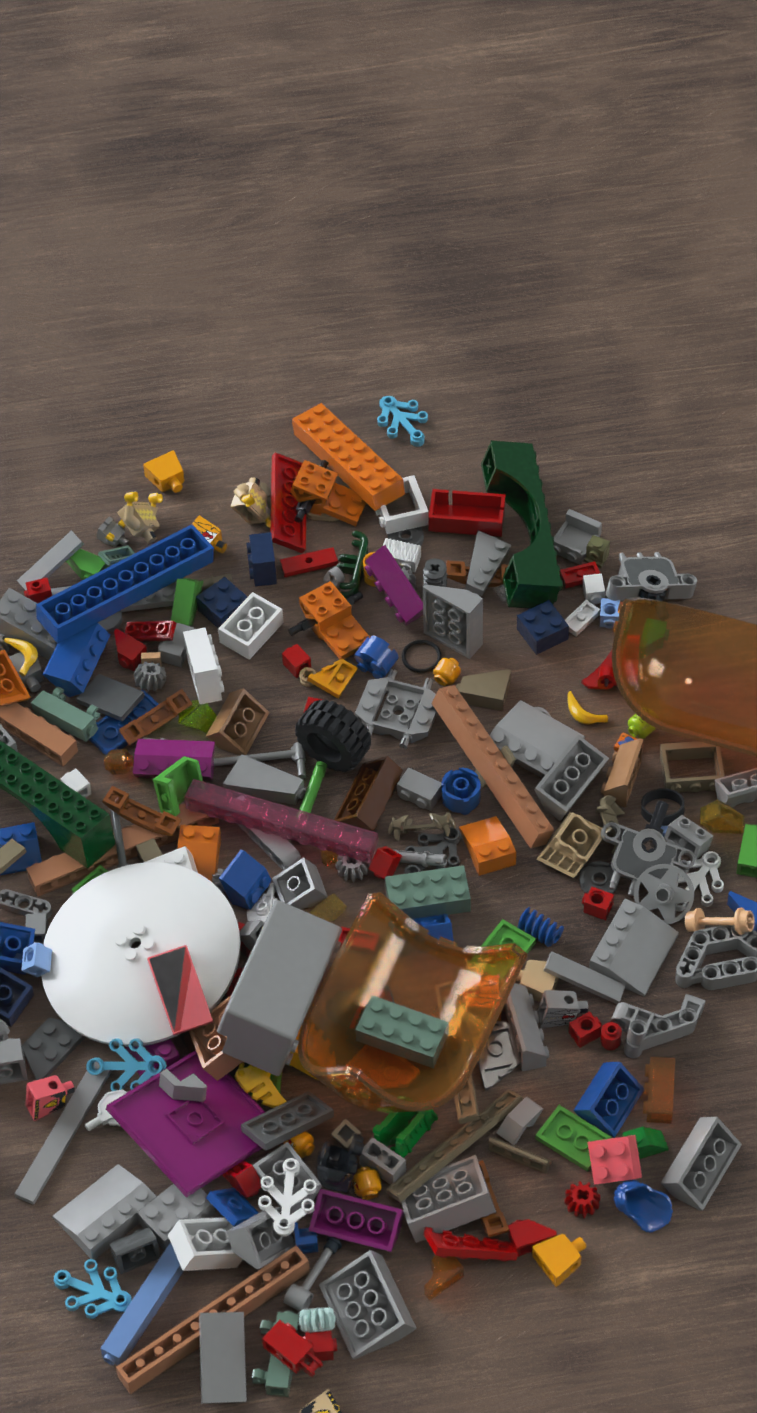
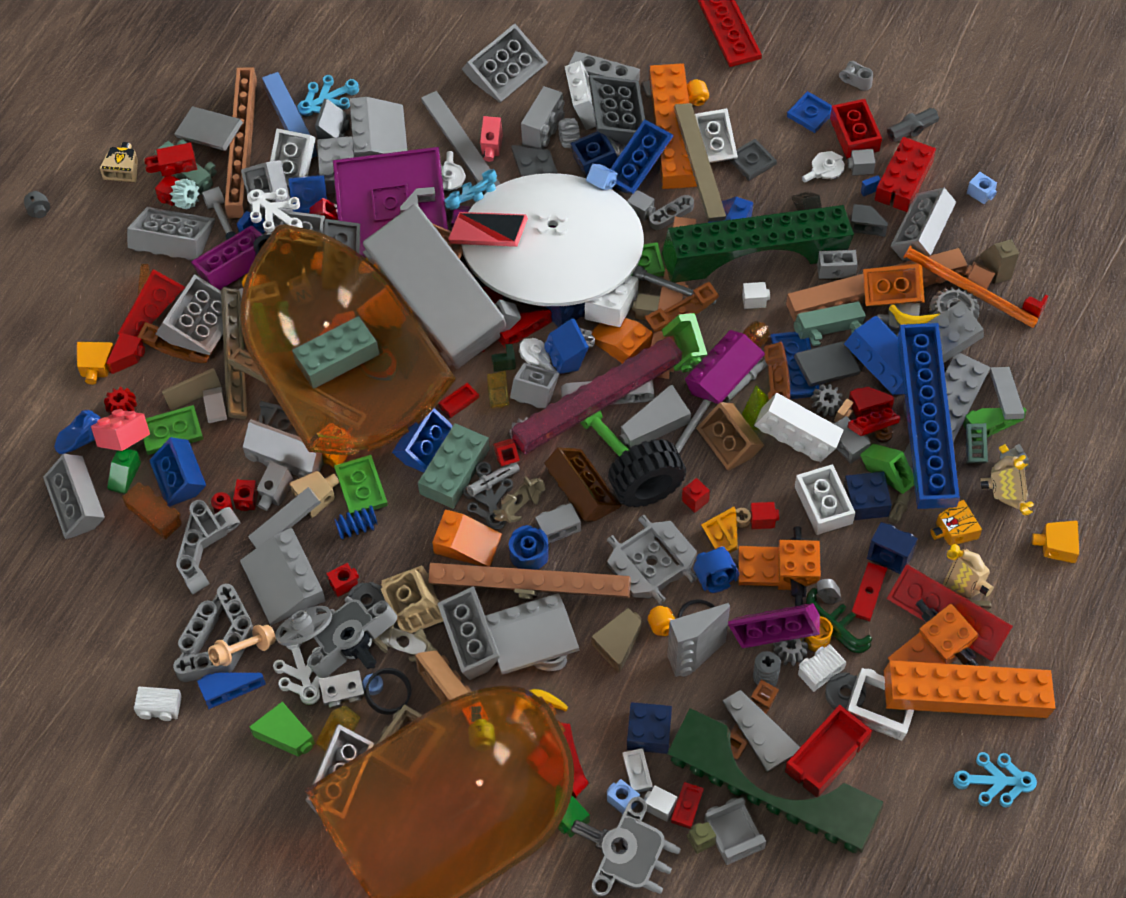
camera: 125 degrees right, 5 degrees up
red brick [24,577,52,603] -> none

